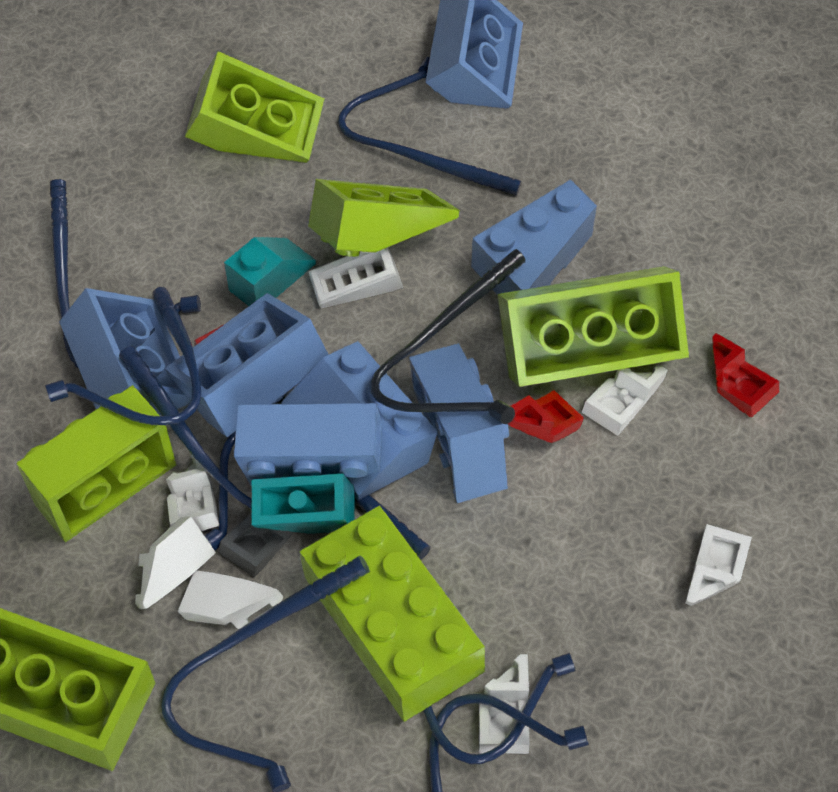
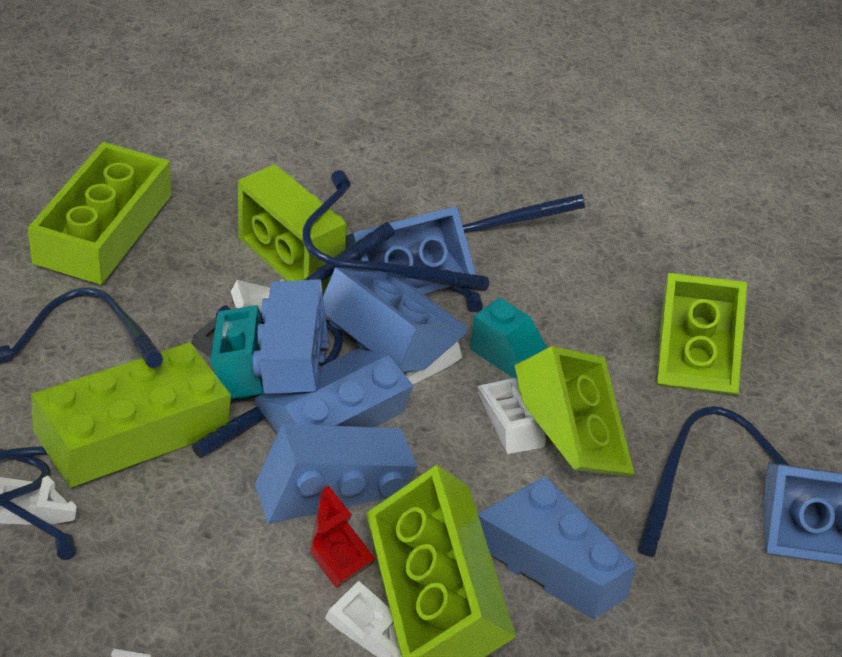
camera: 85 degrees right, 15 degrees down
white slope [135,516,216,609] -> none
white slope [178,571,283,629] -> none
black piece [370,249,526,424] -> none

